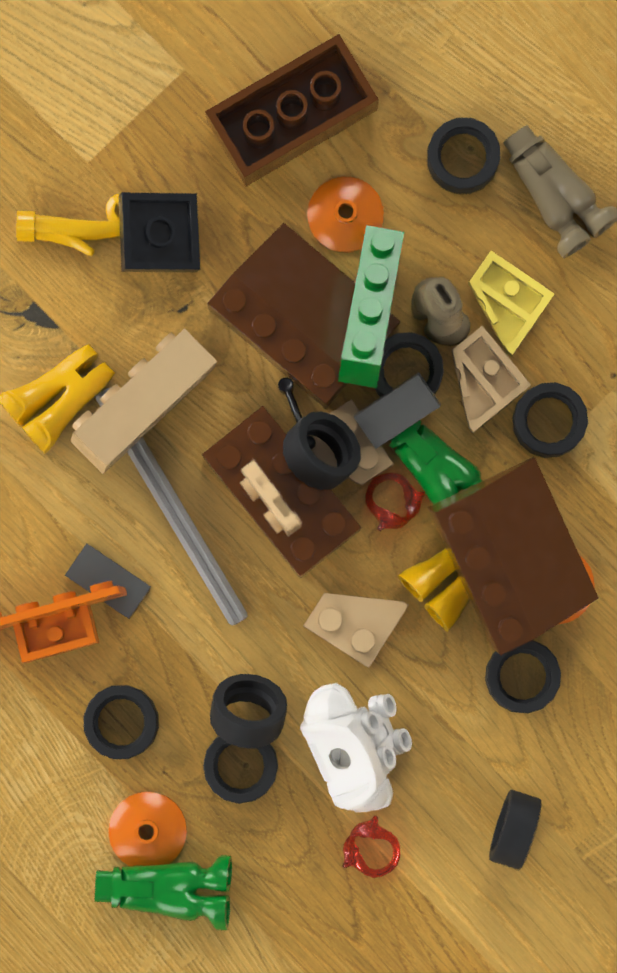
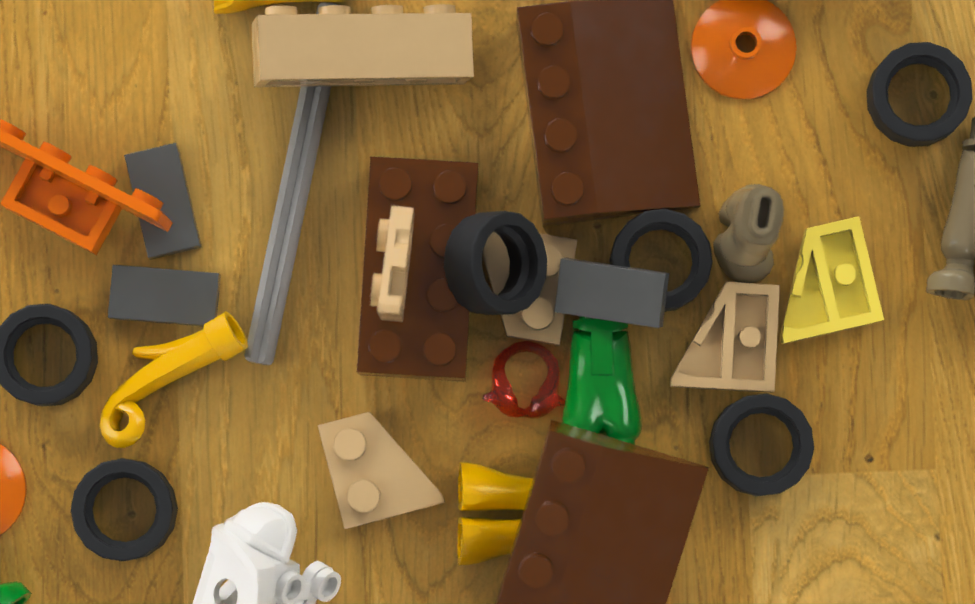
camera: 40 degrees right, 0 degrees up
black tyre [210,674,287,749] -> none
black hinge [278,378,316,450] -> none
brick [338,225,404,388] -> none
none -> yellow plant [99,311,248,448]
none -> dark grey tile [108,265,221,327]

